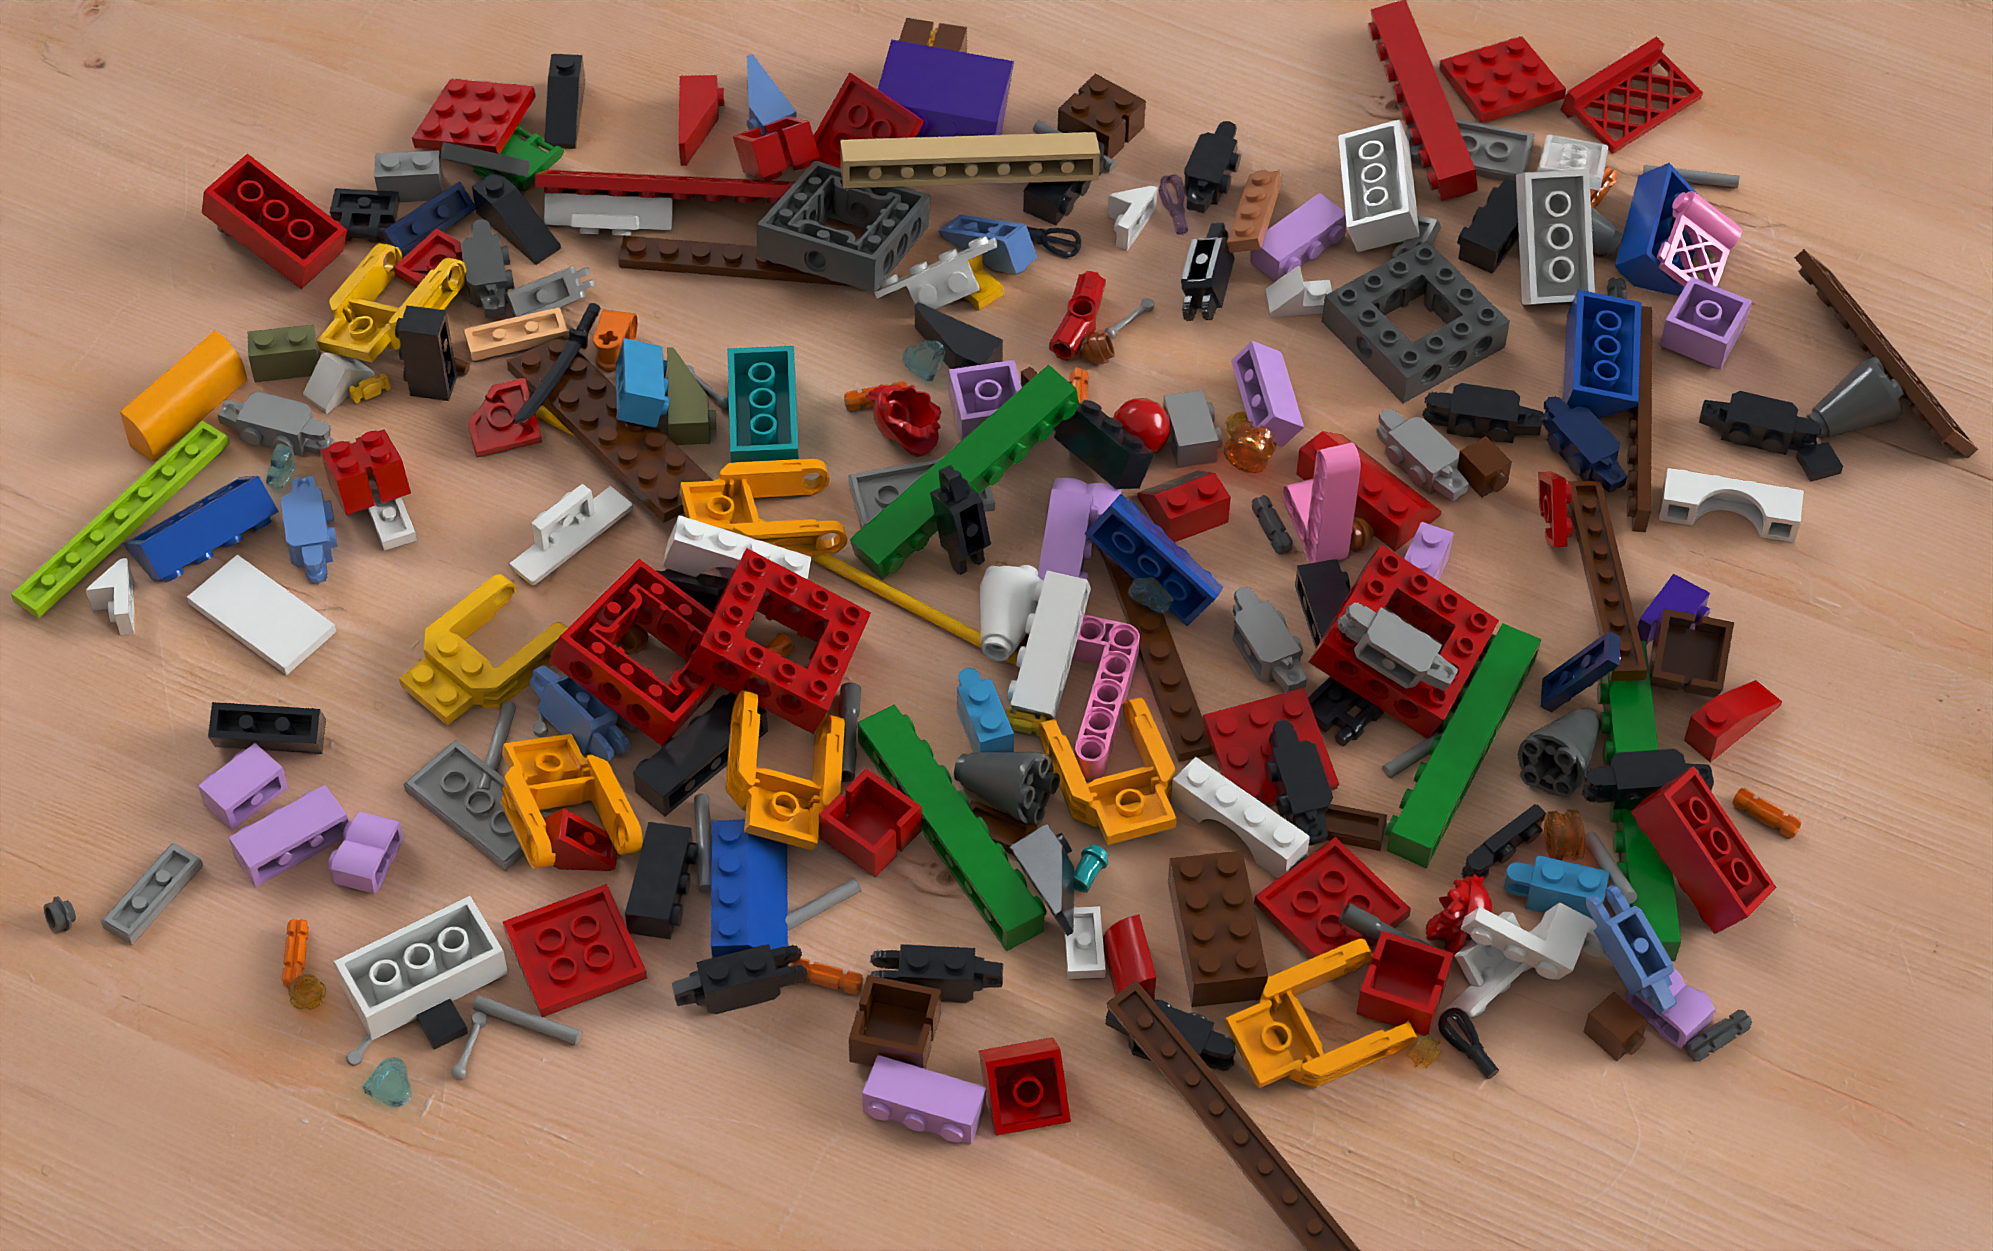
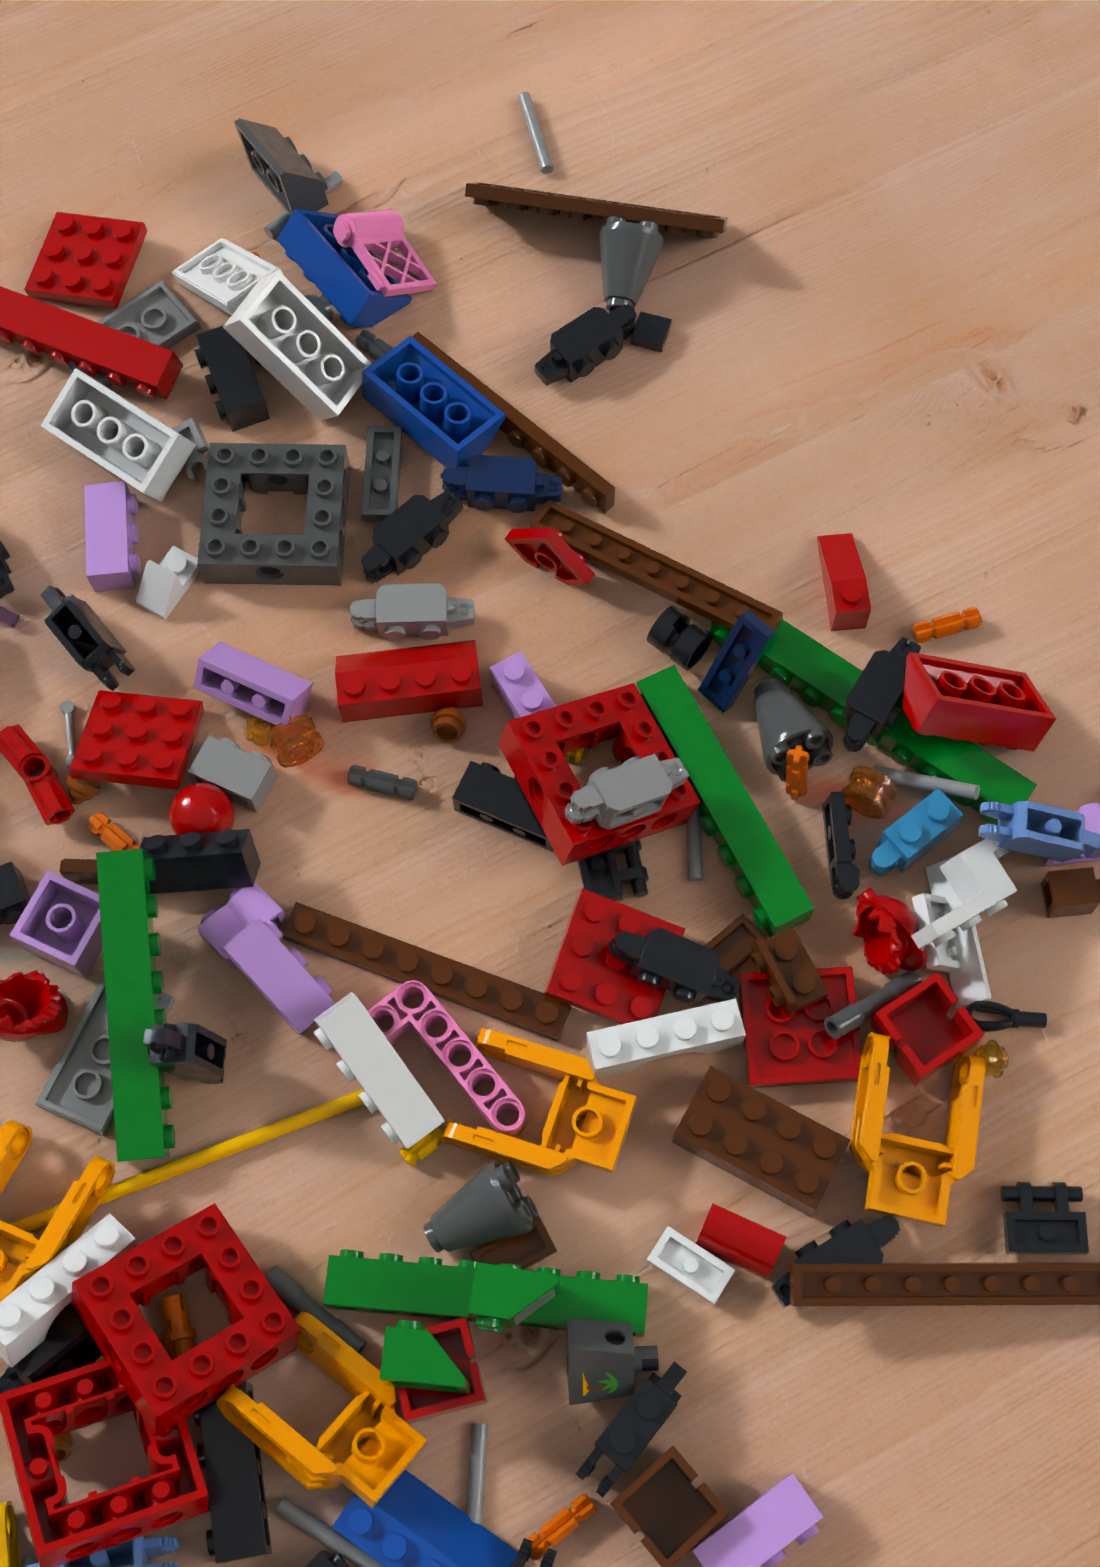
camera: 50 degrees left, 15 degrees up
dark azure brick [957,668,1014,752] -> none
red slope [979,1037,1071,1135] -> none
white cone [980,565,1042,661] -> none
slope [1010,824,1074,936] -> none
teal pin [1074,844,1108,893] -> none
blue slope [1084,494,1223,626] -> none
clear light blue tile [1128,577,1173,613] -> none
red slope [1137,470,1231,543] -> none
nougat plate [1227,170,1282,253] -> none
light grey hinge [1233,587,1307,692] -> none
bright pink beam [1283,442,1361,563] -> none
reddish brown brick [1457,436,1512,498] -> none
red fence [1560,36,1703,154] -> none
dark purple arch [1637,573,1710,646] -> none
reddish brown piece [1649,608,1734,698] -> none
white arch [1658,468,1804,543] -> none
lavender brick [1660,277,1752,370] -> none
none -> red plate [69,690,204,790]
none -> dark grey slope [234,118,329,216]
none -> dark grey plate [361,426,403,522]
none -> green slope [379,1320,471,1394]
none -> green slope [468,1262,560,1334]
none -> light grey bar [518,92,553,174]
none -> dark grey torso [566,1318,659,1405]
none -> black wheel [647,605,714,671]
none -> reddish brown bracket [750,927,829,1016]
none -> orange axle [786,745,809,800]
none -> black plate [1000,1182,1089,1255]

